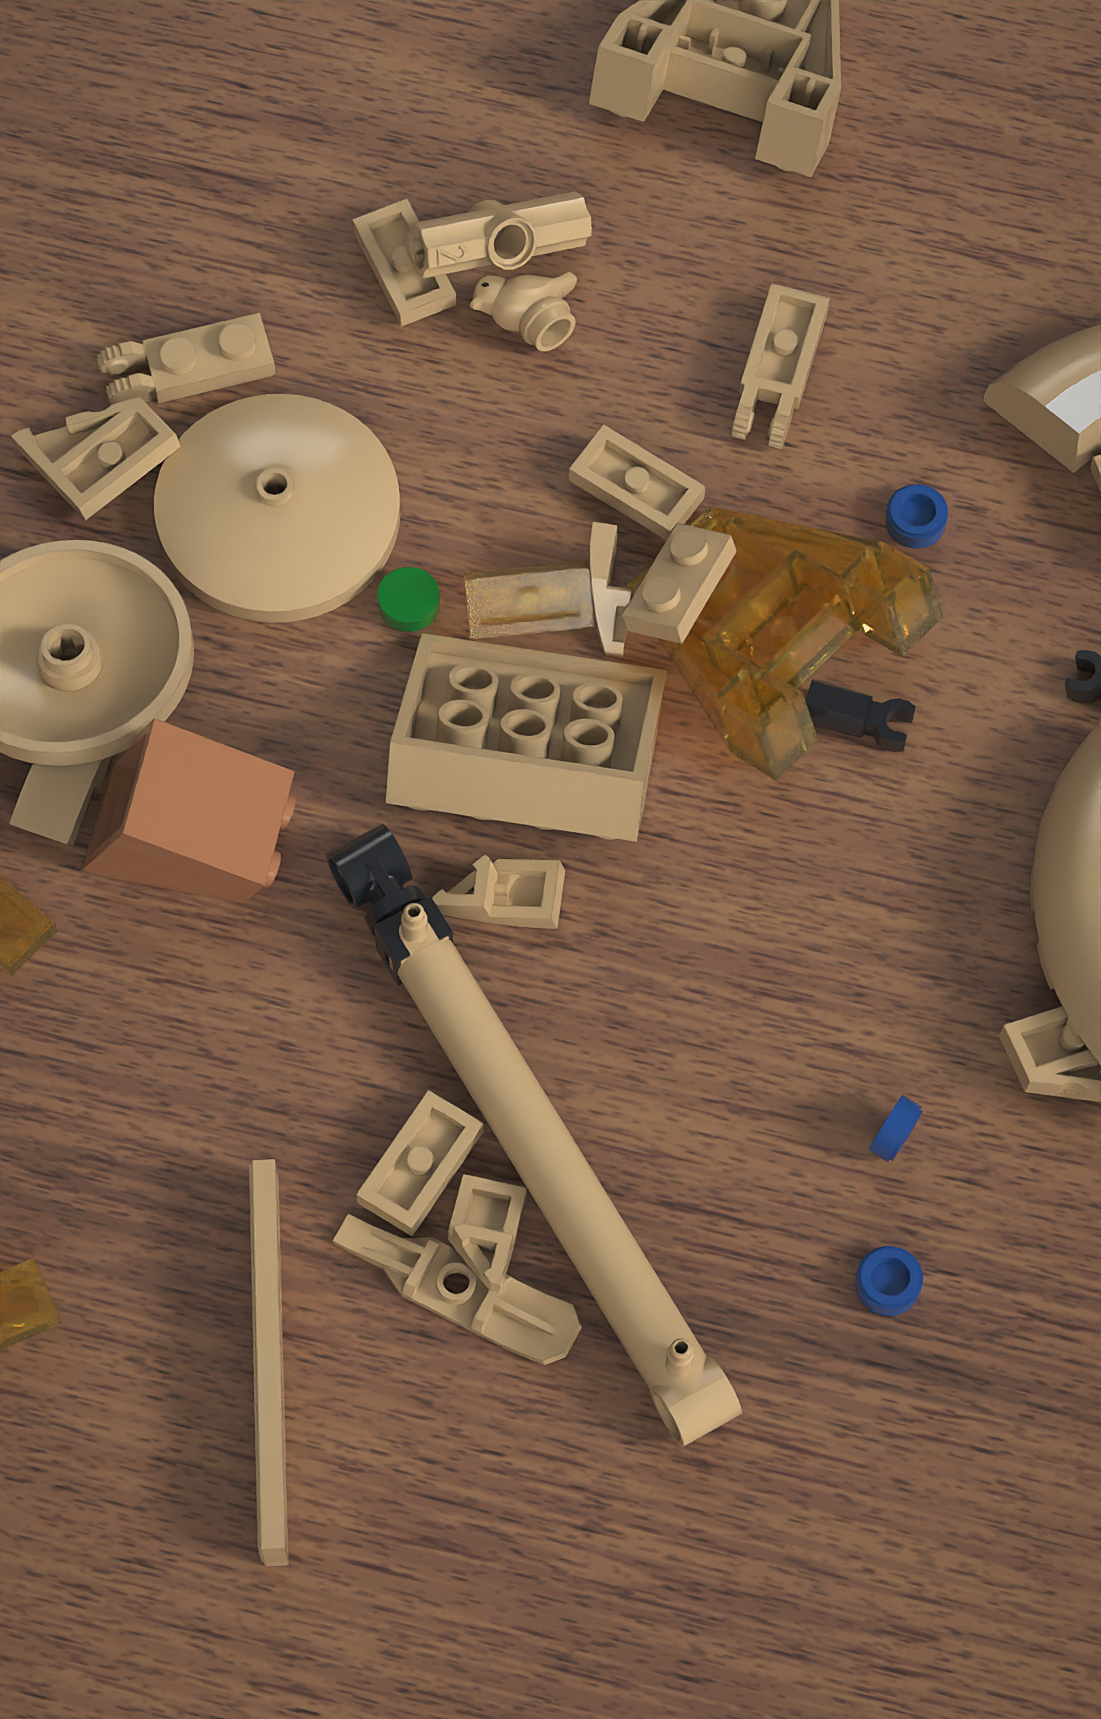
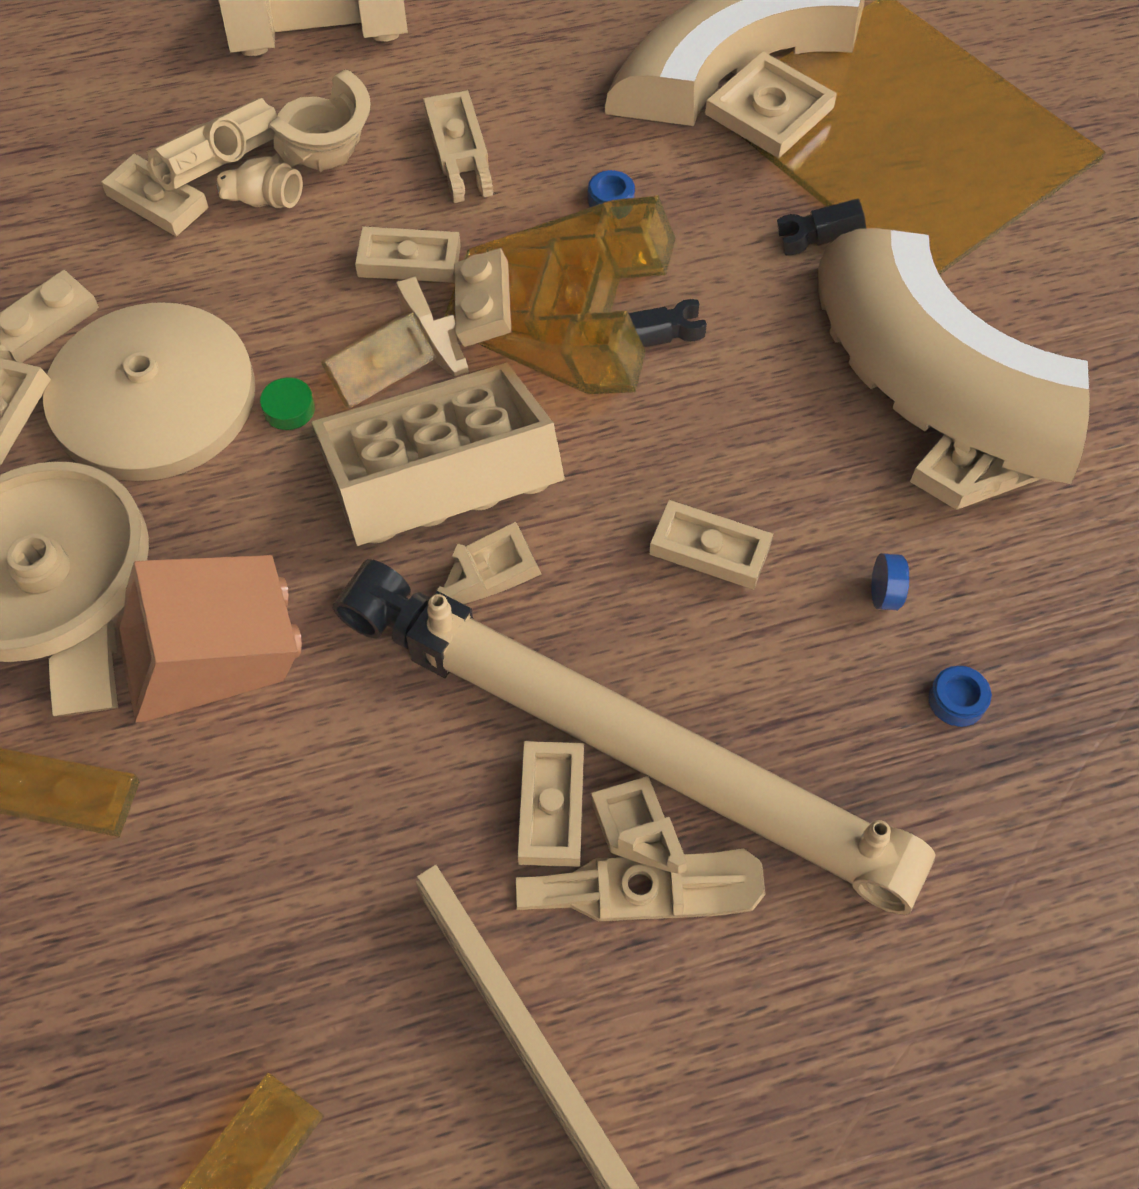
camera: 30 degrees left, 5 degrees down
none -> tan helmet [269,69,371,172]
none -> tan plate [649,500,773,590]

